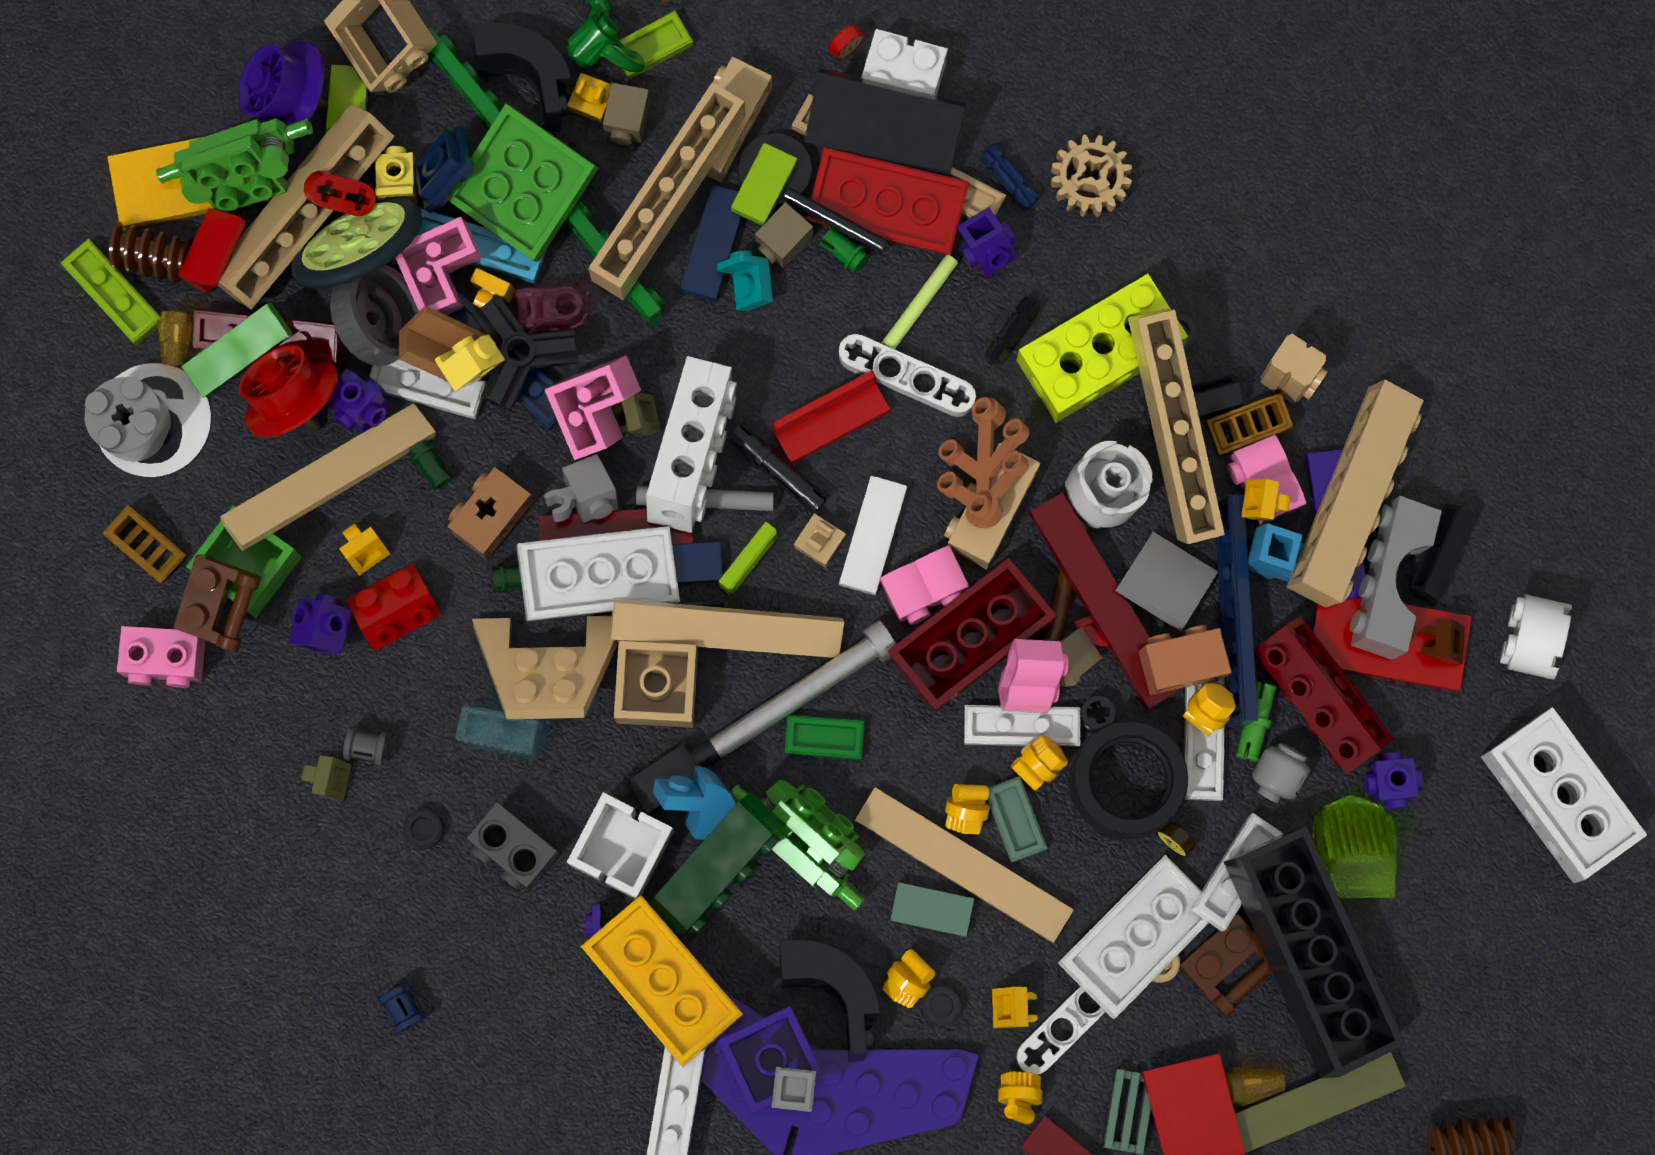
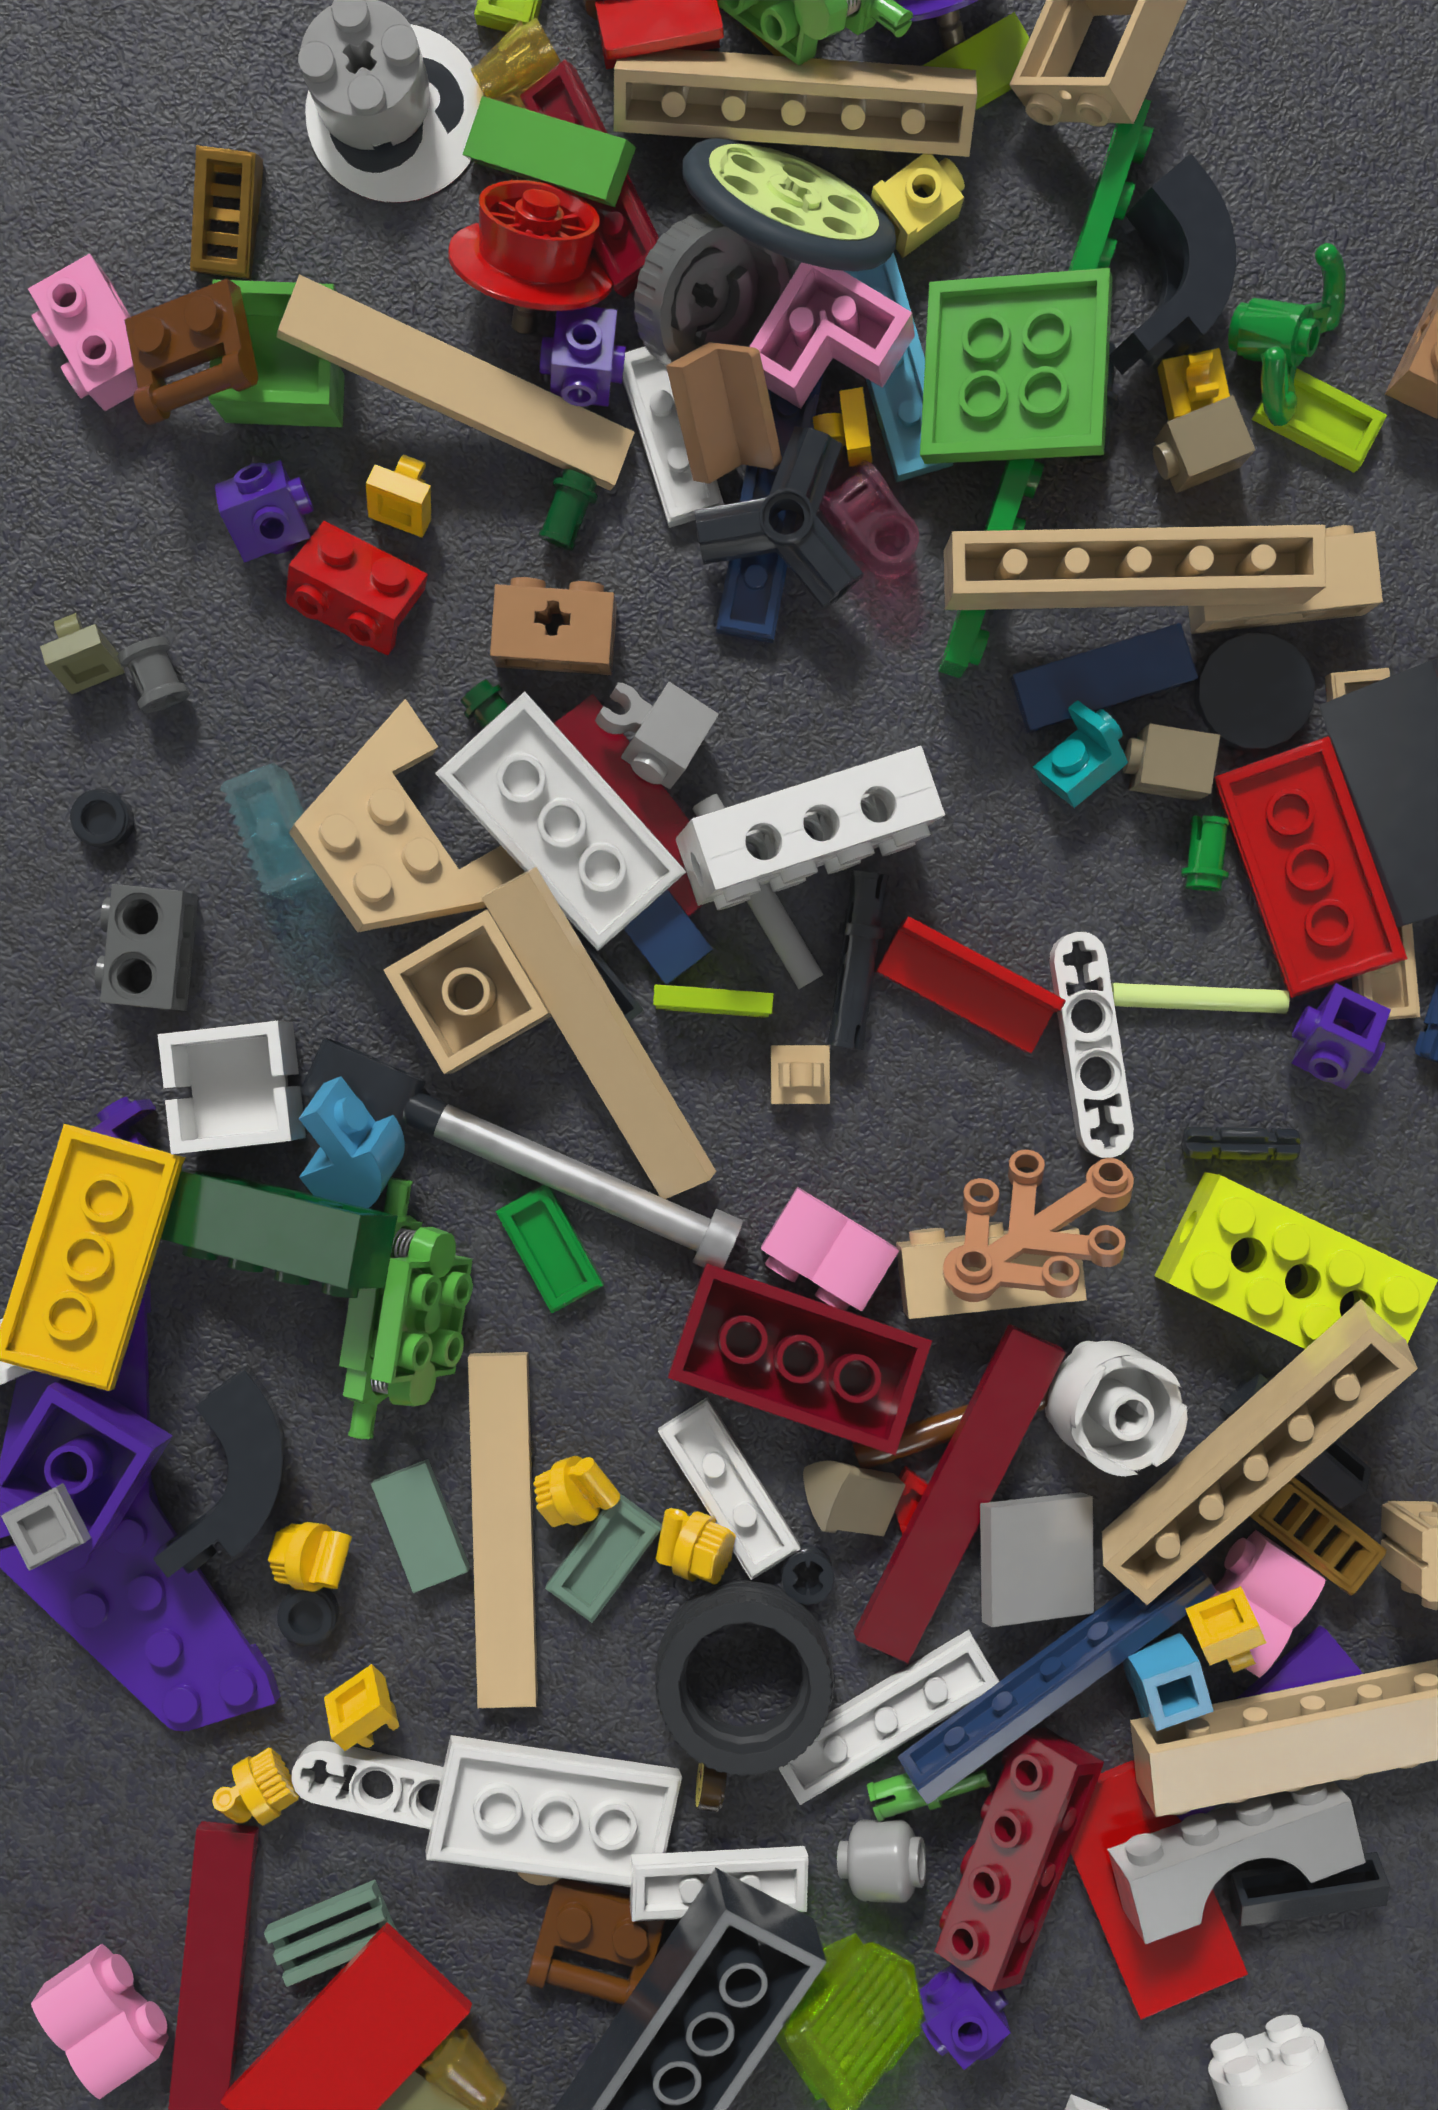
camera: 55 degrees right, 10 degrees up
red beam [304,171,376,216] -> none
dark blue piece [414,125,474,213] -> none
light yellow brick [434,334,505,392] -> none
bright pink brick [545,355,641,460] -> none
olive tile [613,393,661,435] -> none
lime tile [731,143,798,226] -> none
black bar [783,187,888,253] -> none
white tile [839,476,907,596] -> none
bright pink brick [998,639,1069,713] -> none
nougat brick [1138,625,1231,696] -> none
yellow piece [1183,683,1236,737] -> none
reddish brown tile [1421,619,1465,664] -> none

